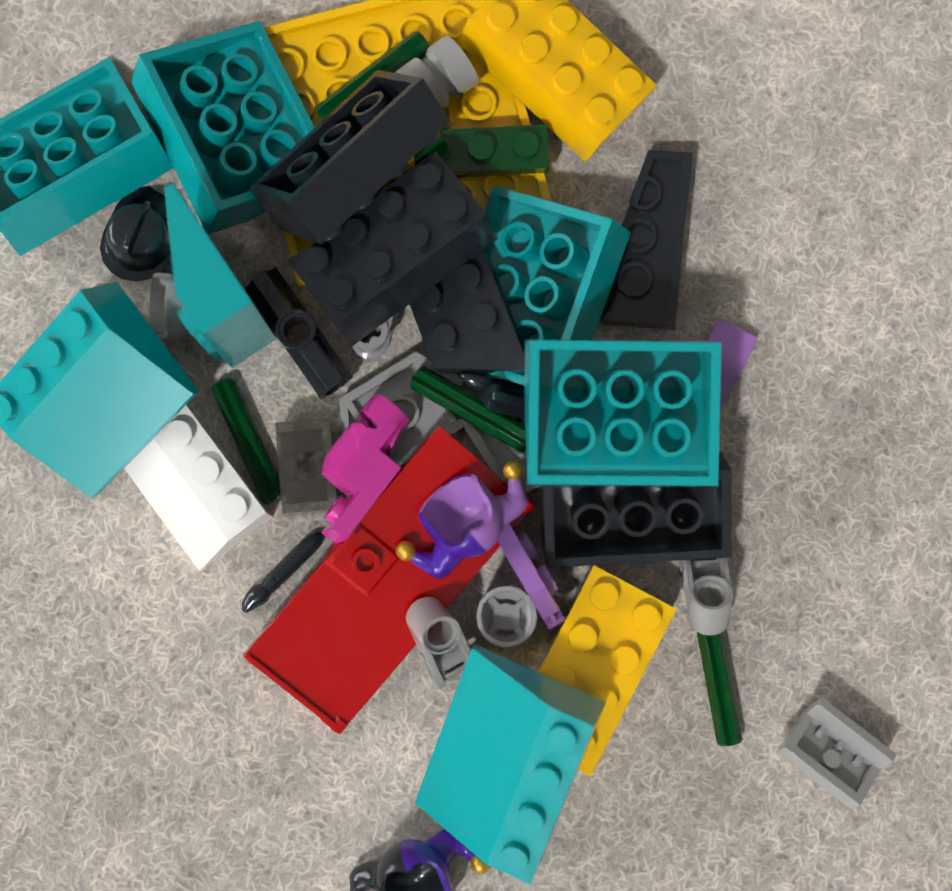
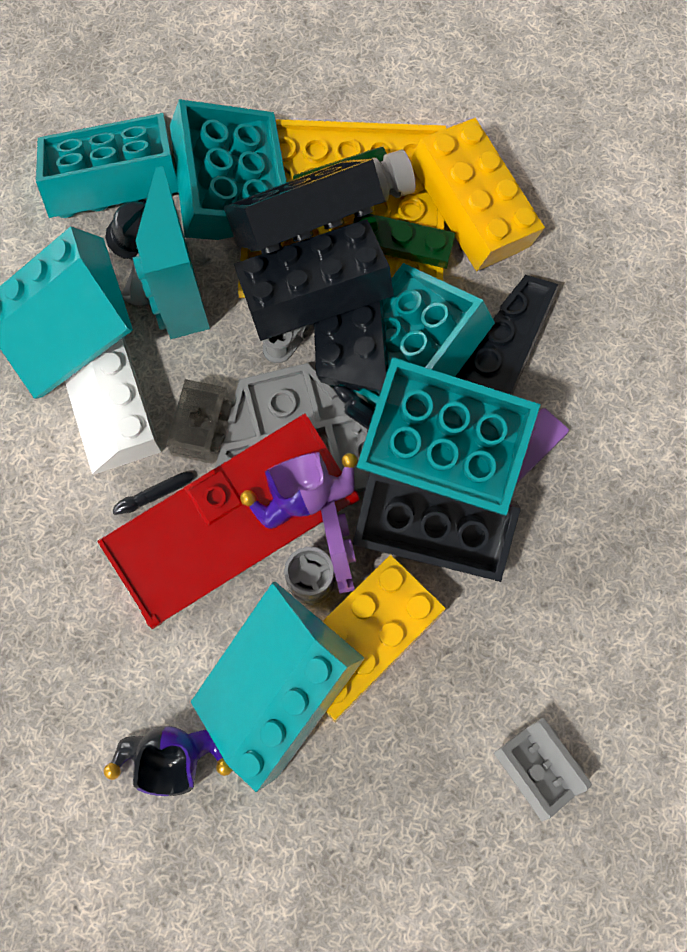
camera: 15 degrees right, 10 degrees down
dark green axle [212,378,285,504] -> none
black piece [244,267,353,399] -> none
dark pink plate [321,394,409,544] -> none
light grey piece [406,597,471,690] -> none
dark green axle [410,367,526,452] -> none
light grey piece [679,558,733,636] -> none
dark green axle [697,632,743,747] -> none

